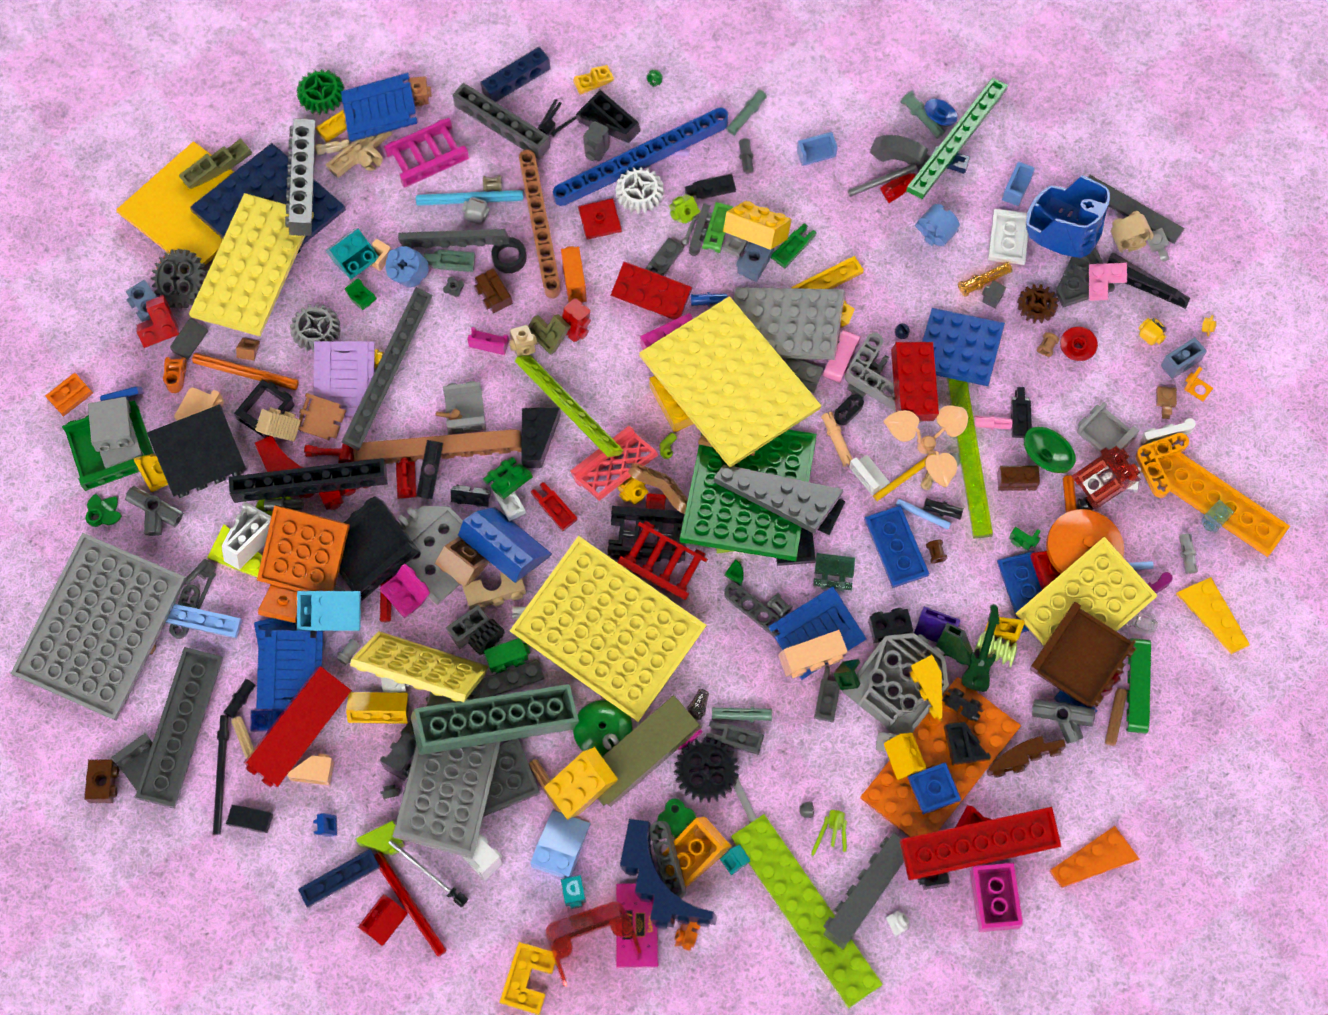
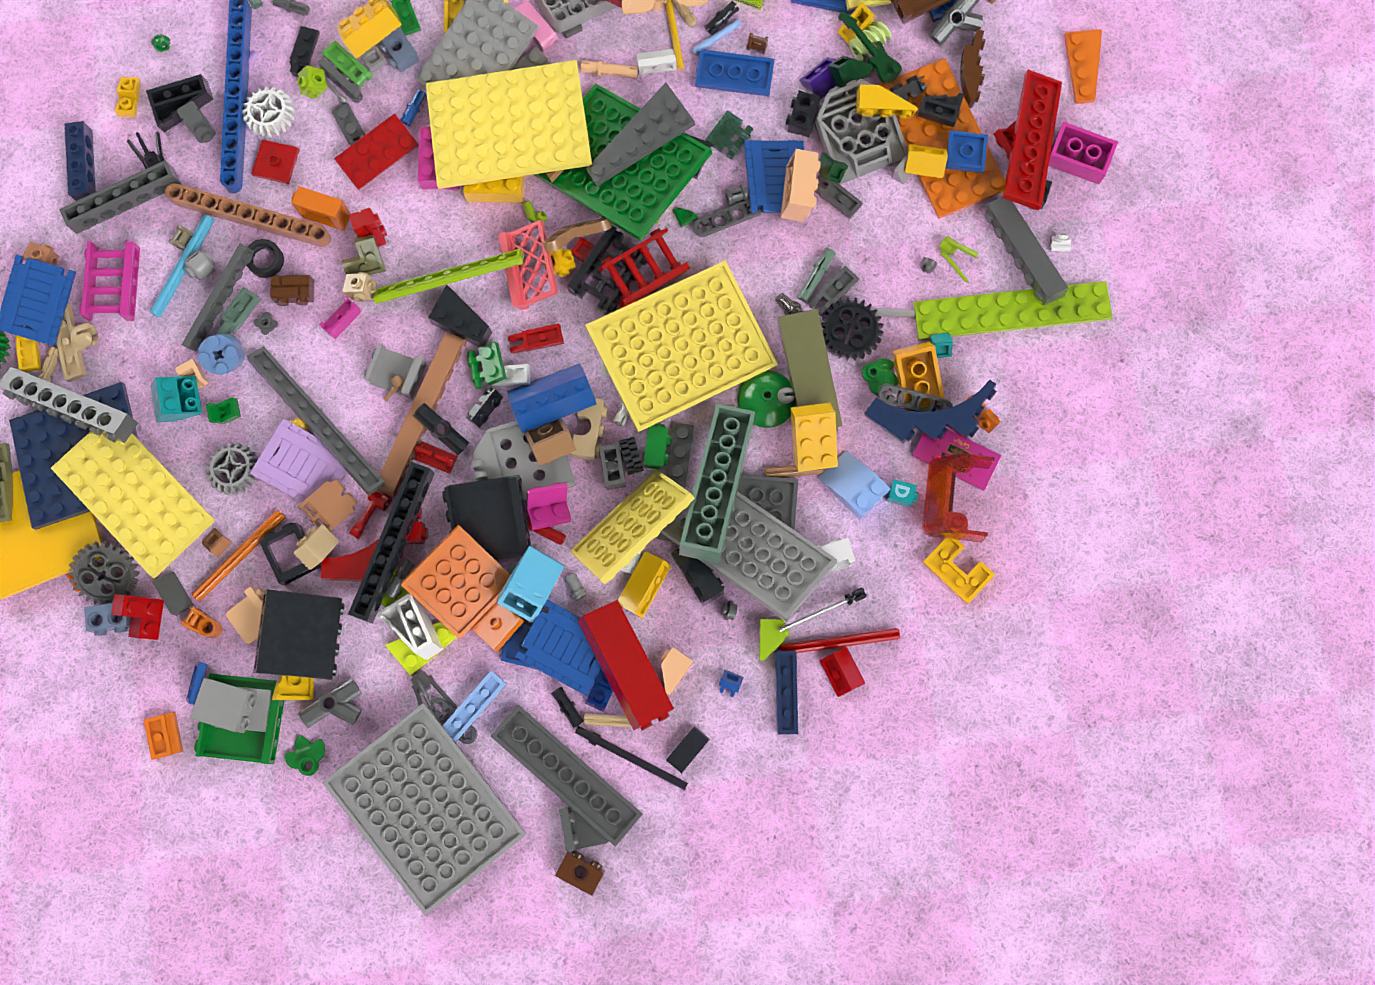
camera: 60 degrees left, 10 degrees up
black beam [834,394,864,425] -> none

